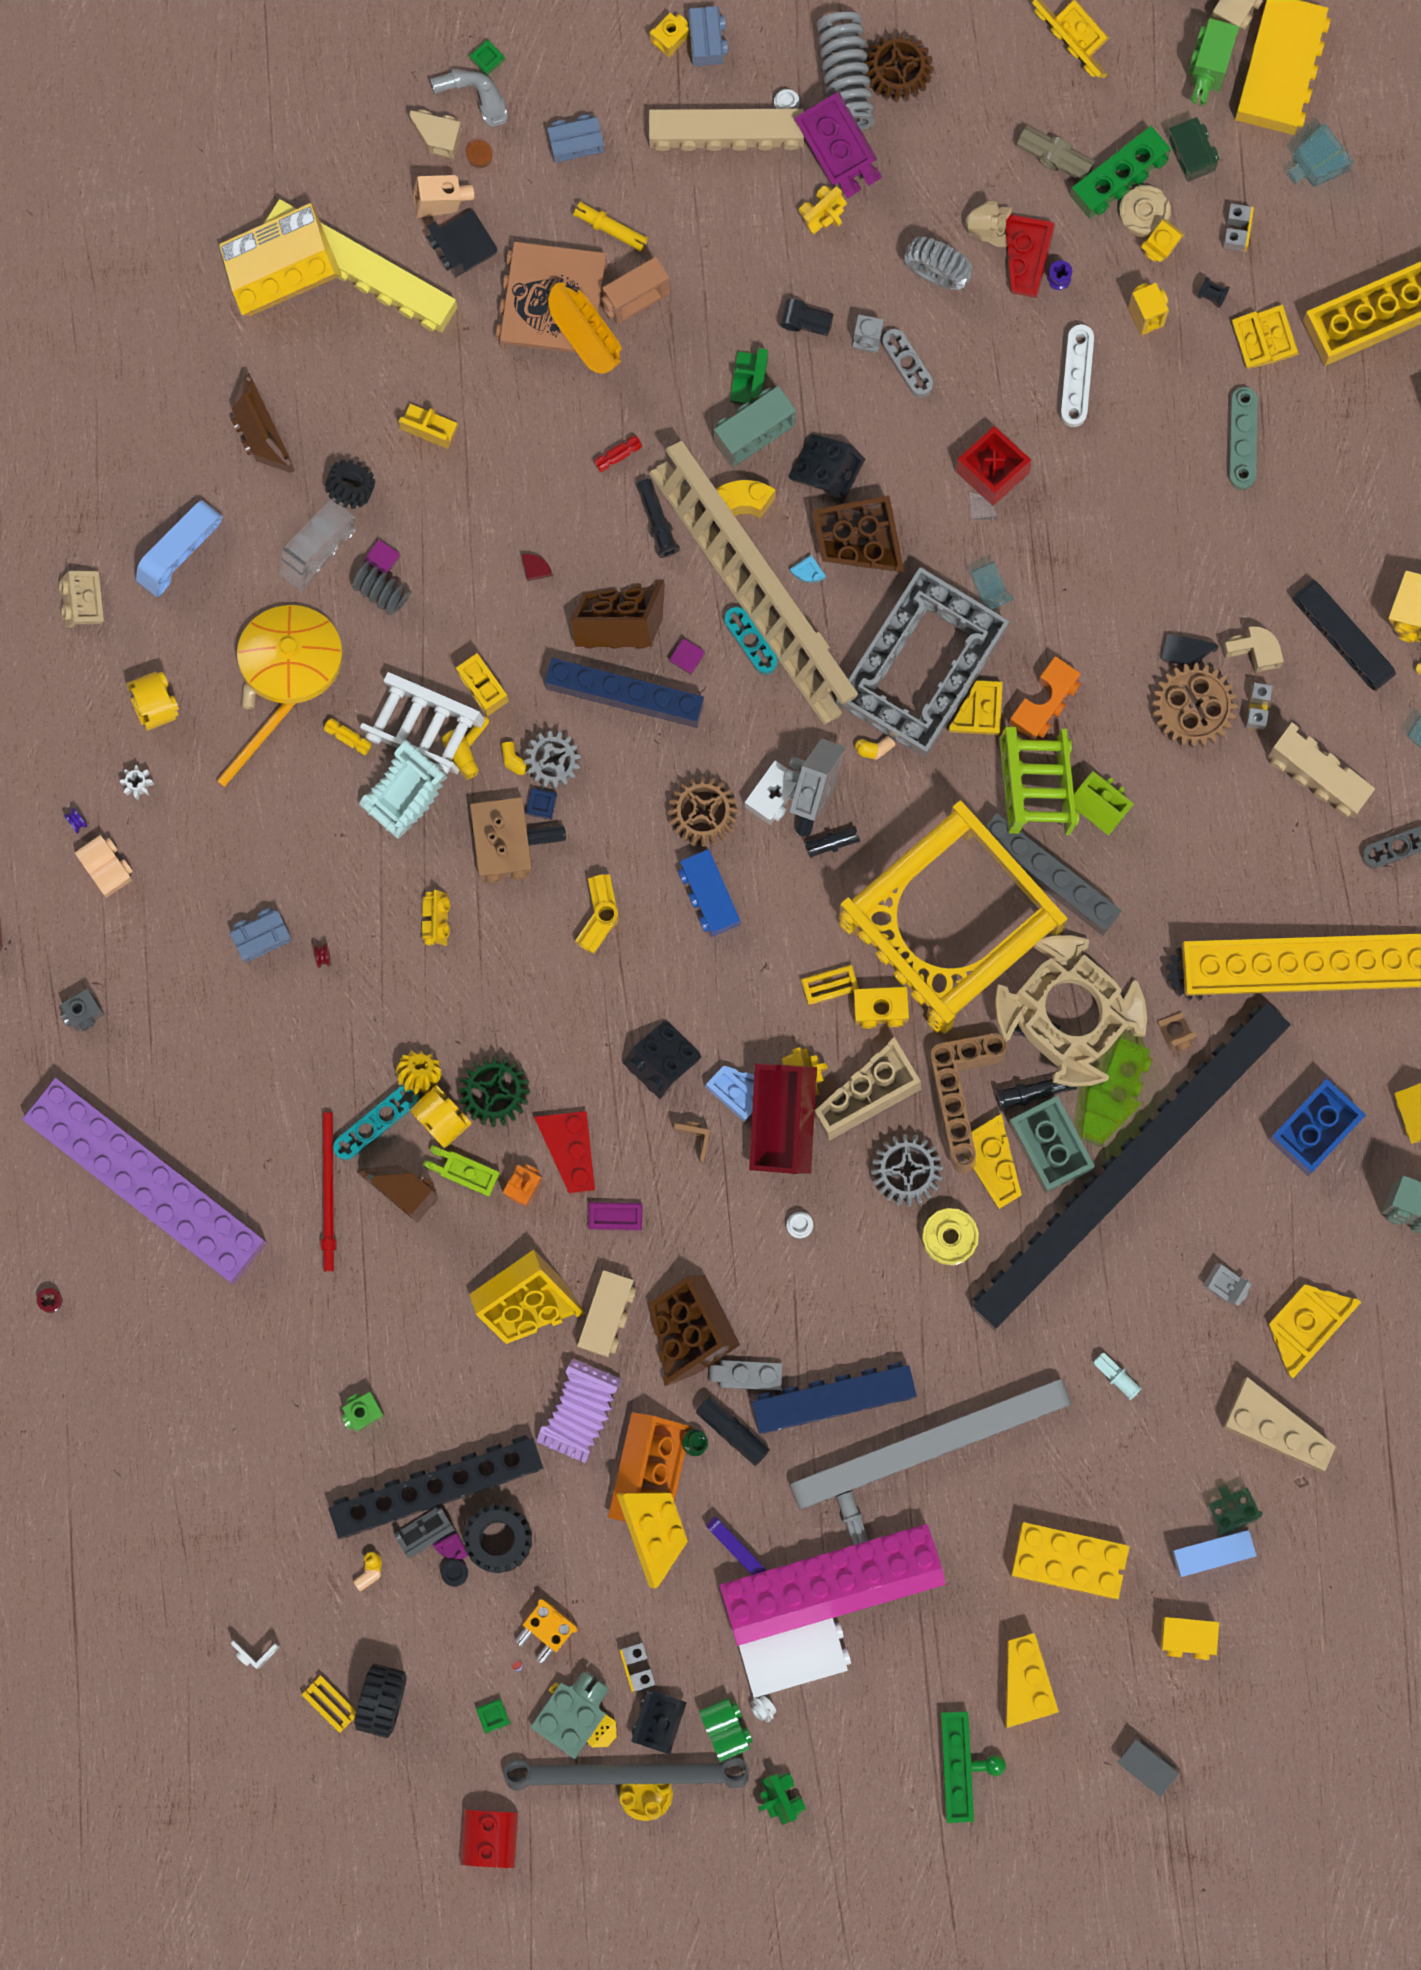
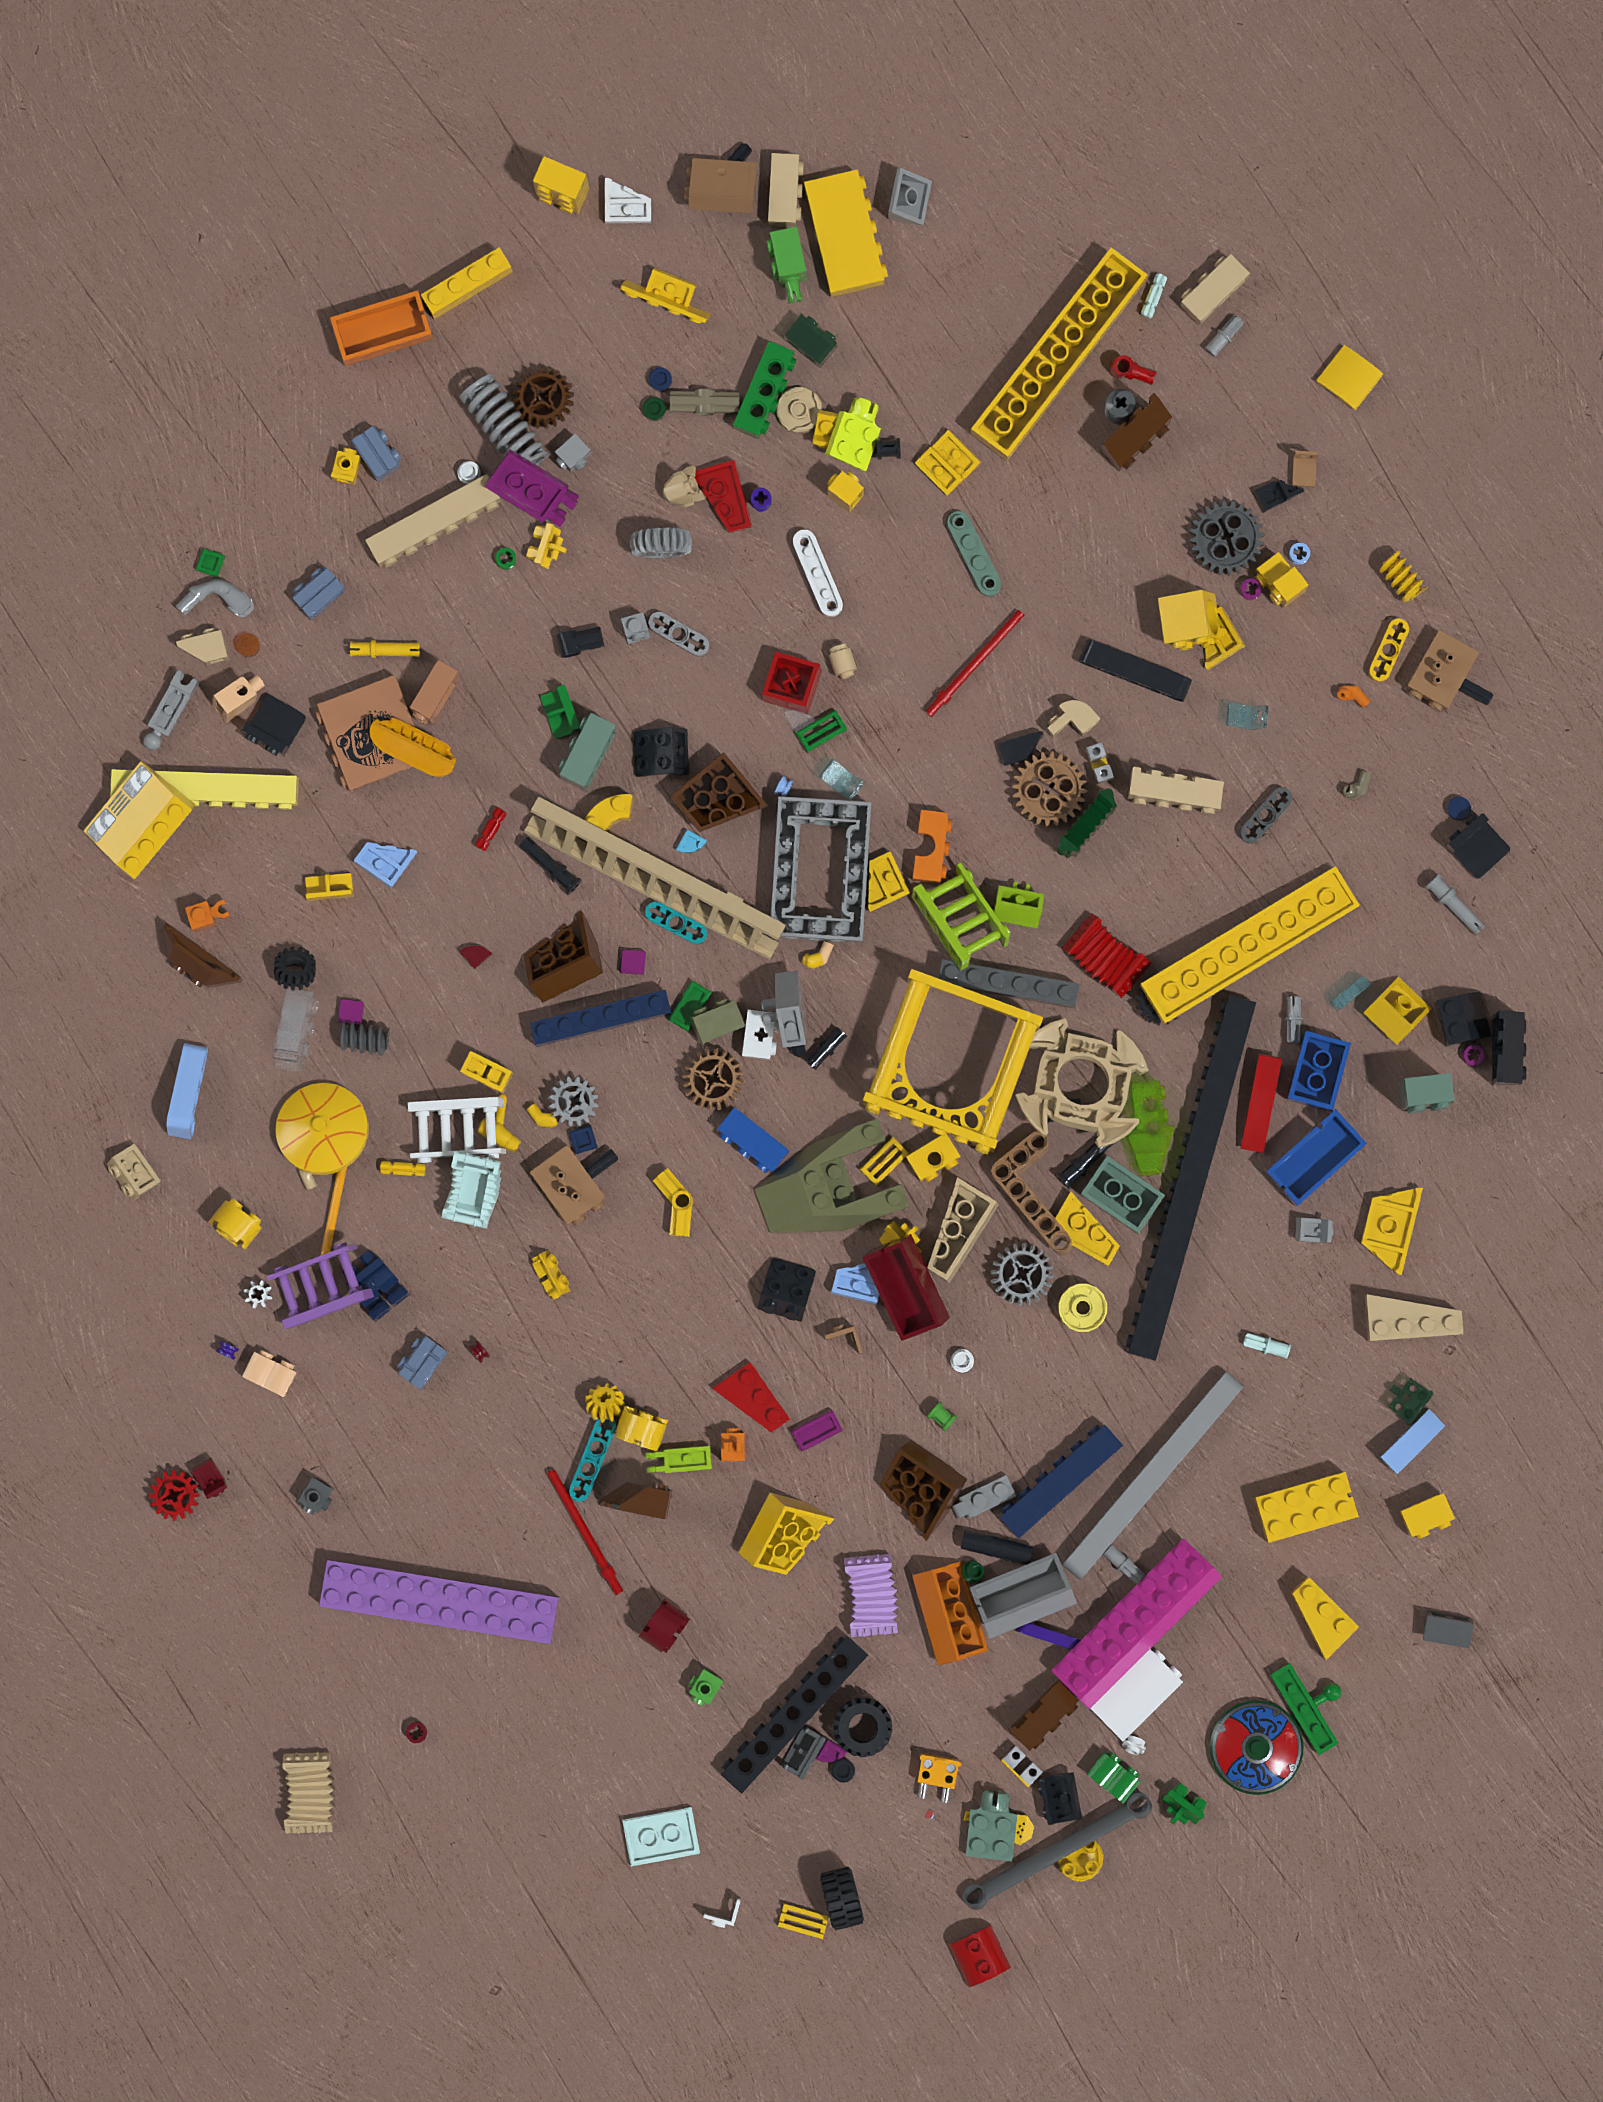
camera: 25 degrees left, 5 degrees up
arm [353,1552,382,1592] -> none
dark green gear [458,1055,530,1127] -> none
green tile [475,1698,511,1734] -> none
tan brick [577,1270,637,1359] -> none
yellow wing [617,1492,688,1589] -> none
medium nougat bracket [1158,1012,1198,1052] -> none
flat silver piece [1223,204,1254,252] -> none
clear light blue torso [1287,123,1354,187] -> none
none -> light grey plate [143,670,199,751]
none -> orange brick [185,900,230,932]
none -> medium lavender fence [266,1242,374,1329]
none -> dark blue hips [342,1250,411,1322]
none -> light blue wing [354,842,417,889]
none -> green bush [495,548,516,570]
none -> light grey brick [555,434,592,472]
none -> light aqua tile [622,1807,700,1866]
none -> dark red brick [638,1599,690,1653]
none -> dark green tile [643,397,666,421]
none -> dark blue tile [649,367,672,392]
none -> green tile [668,981,712,1032]
none -> olive brick [689,998,745,1044]
none -> olive wedge [755,1118,909,1233]
none -> light blue bush [774,776,794,797]
none -> green tile [796,710,847,753]
none -> neon yellow plate [825,397,881,471]
none -> tan brick [829,643,857,679]
none -> light grey slope [888,168,932,225]
none -> red bar [925,610,1025,717]
none -> bright green bush [927,1401,957,1432]
none -> light grey piece [970,1553,1077,1638]
none -> reddish brown wedge [1009,1680,1079,1751]
none -> dark green piece [1057,788,1117,858]
none -> red piece [1061,913,1151,998]
none -> dish [1209,1700,1304,1795]
none -> red slope [1240,1053,1282,1153]
none -> blue piece [1265,1109,1367,1207]
none -> light grey axle [1285,996,1303,1043]
none -> clear light blue beam [1331,975,1371,1012]

